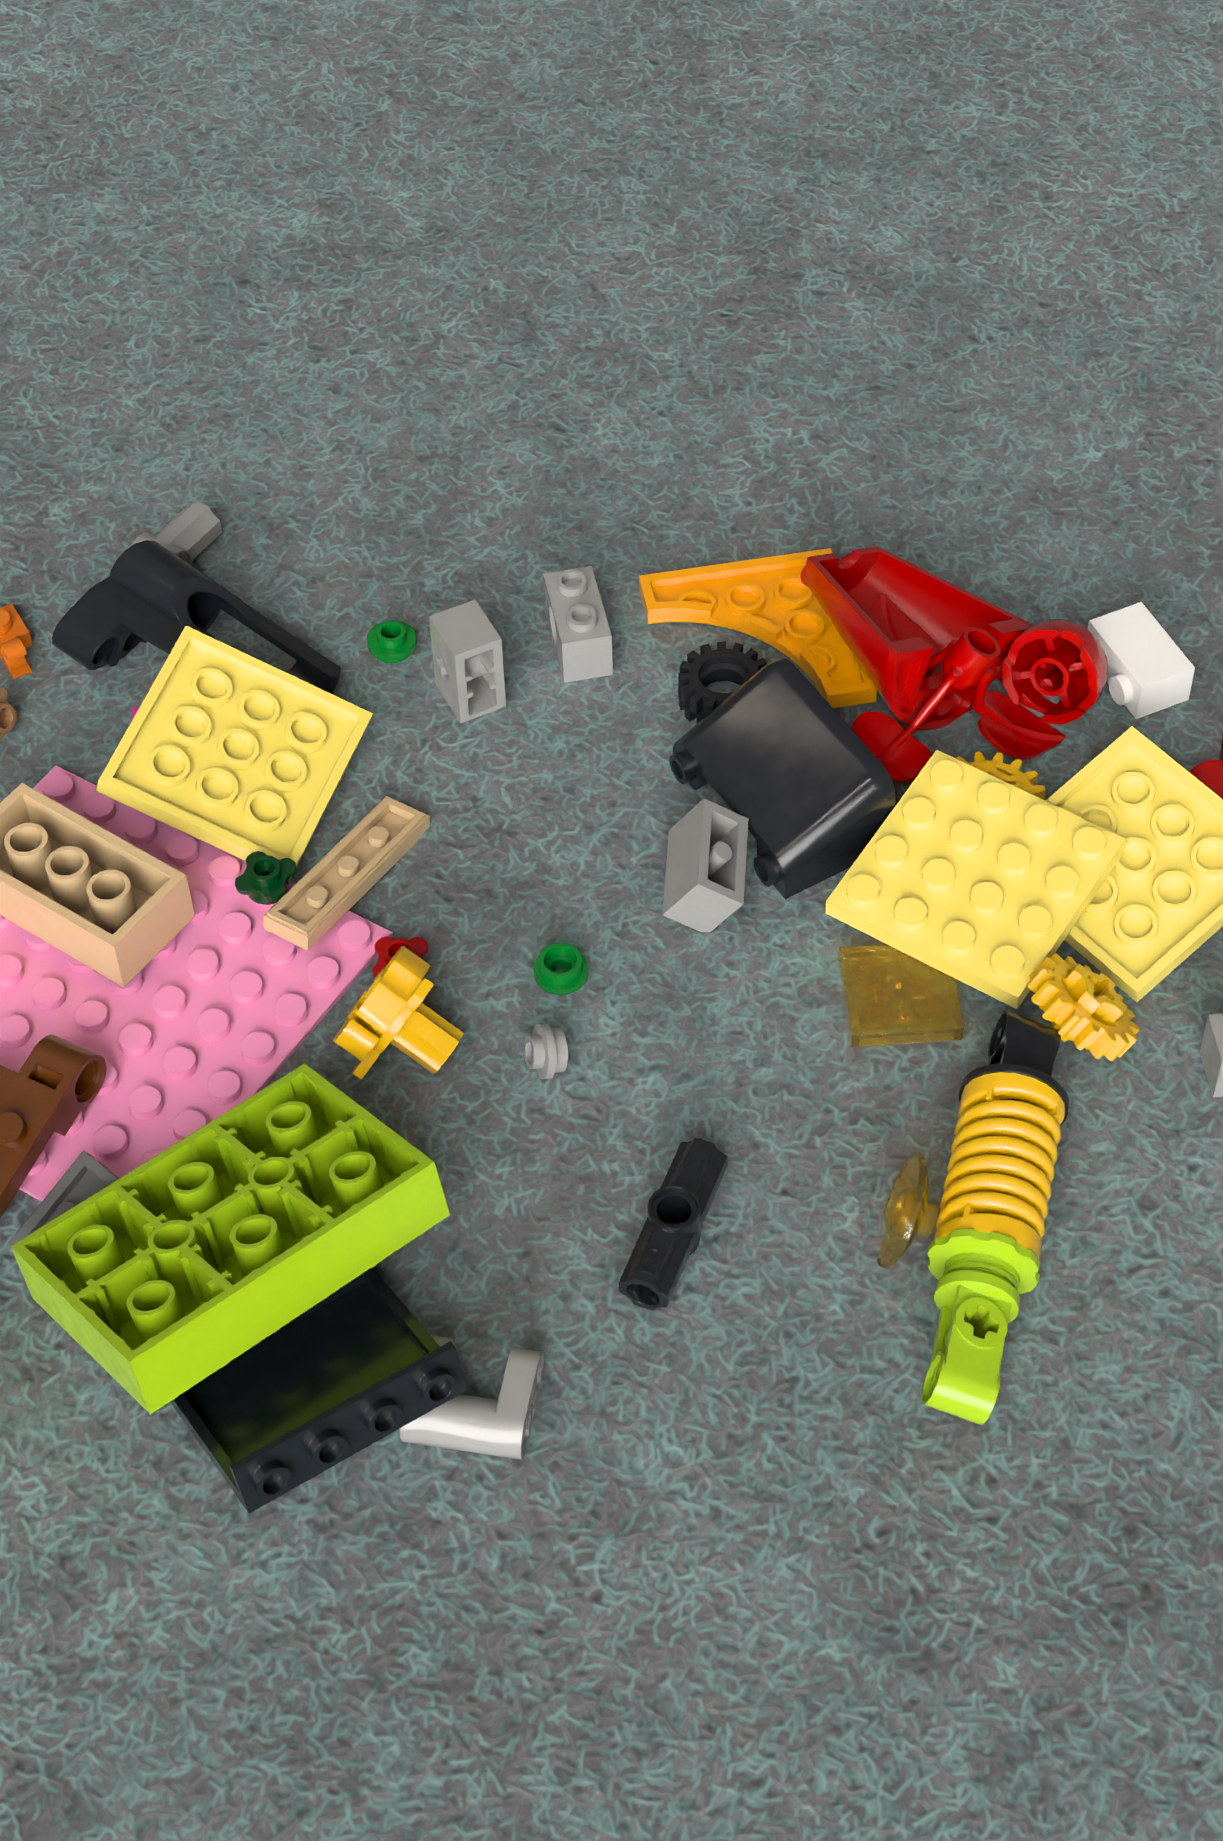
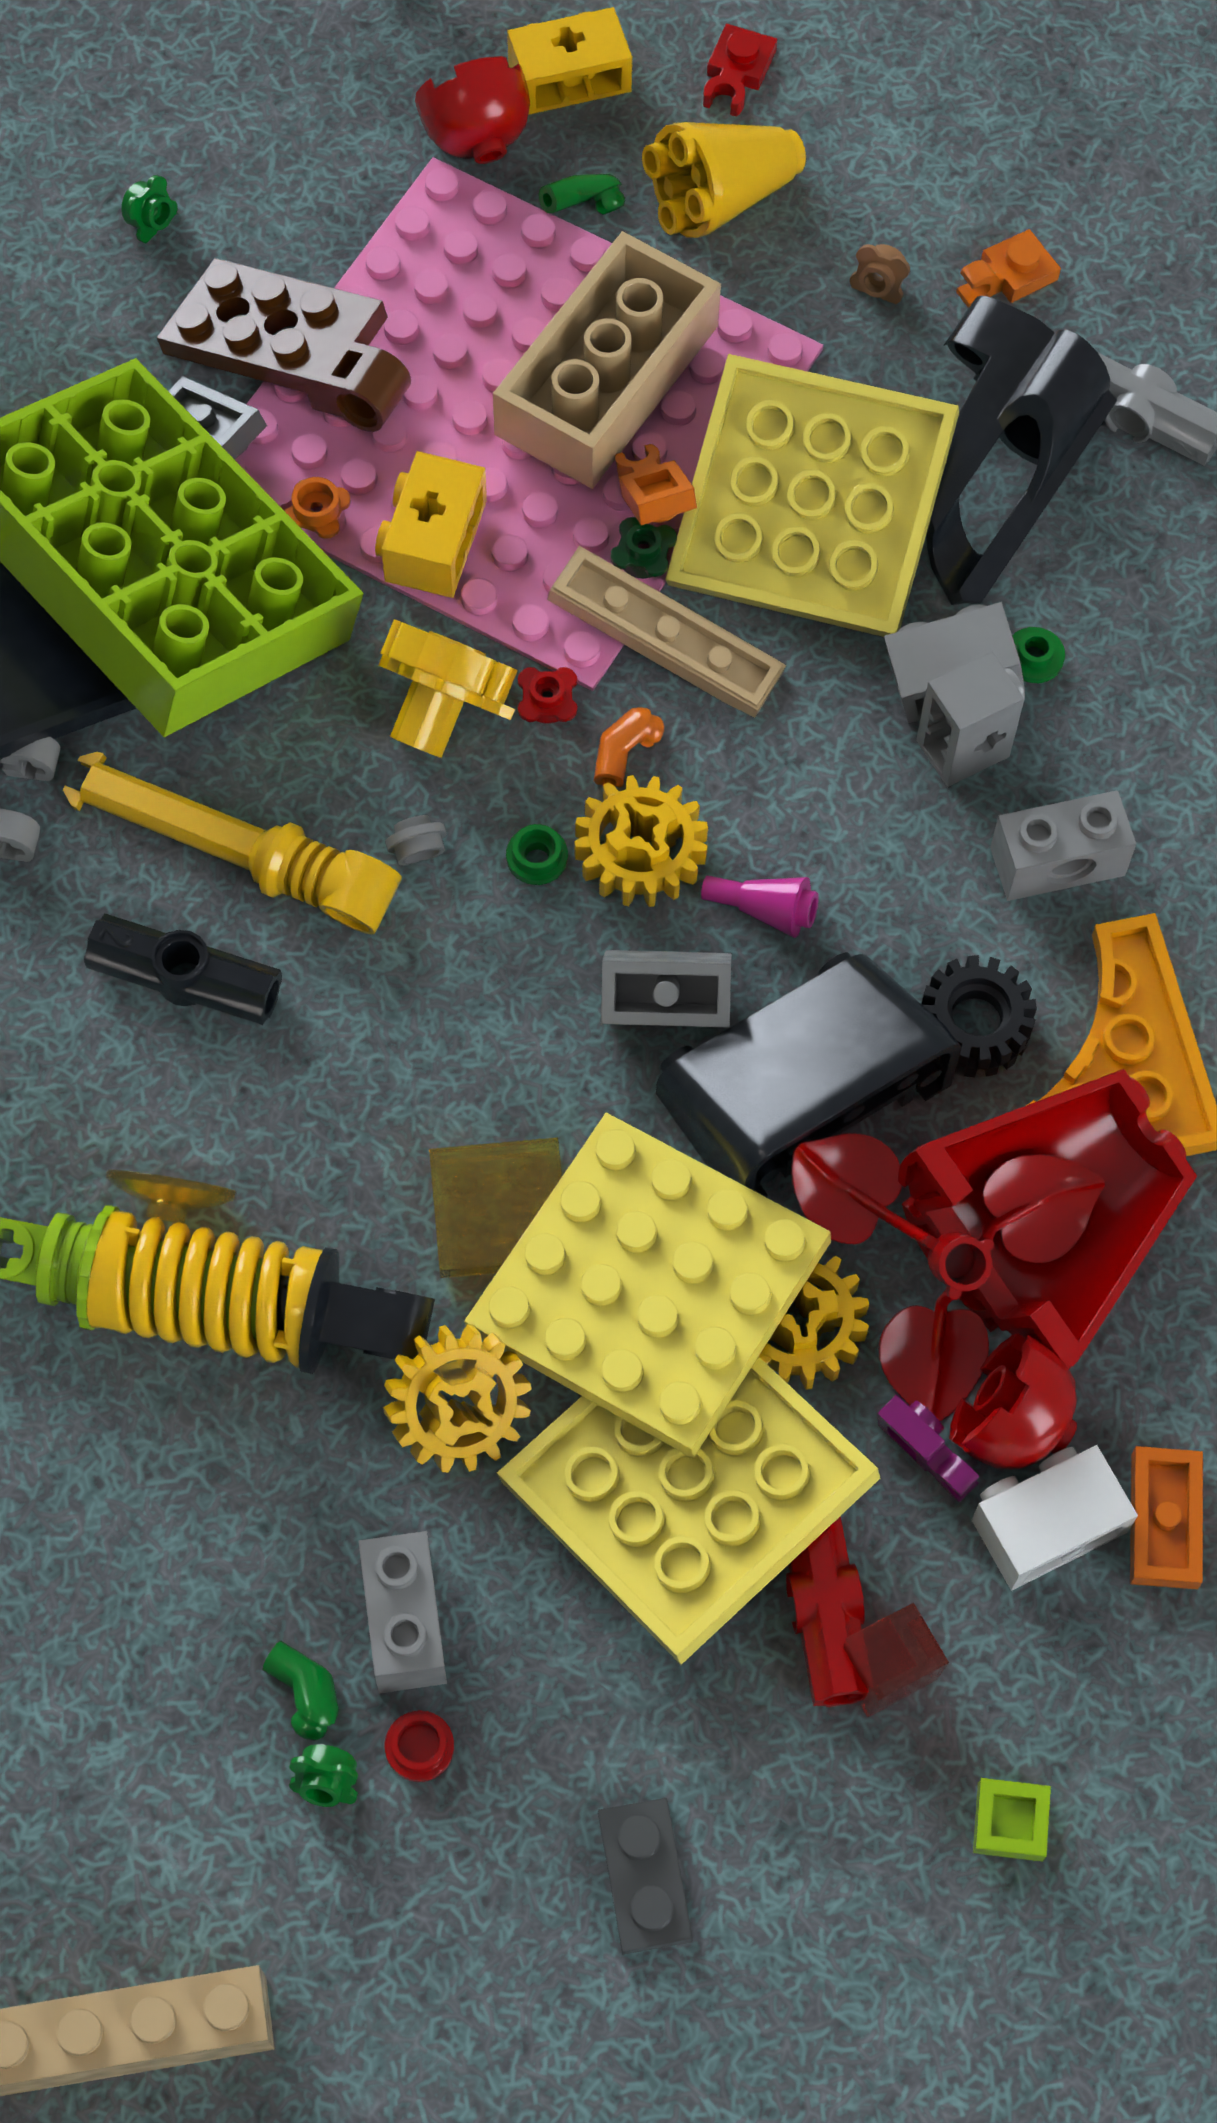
camera: 85 degrees right, 15 degrees up
none -> yellow piece [63,752,402,935]
none -> orange plate [284,477,351,539]
none -> yellow brick [375,451,487,598]
none -> yellow gear [574,775,708,907]
none -> orange arm [594,707,664,787]
none -> orange plate [615,444,697,525]
none -> dark pink cone [701,875,819,938]
none -> magenta plate [877,1395,979,1503]
none -> light grey brick [884,602,1025,723]
none -> orange plate [1130,1446,1203,1590]

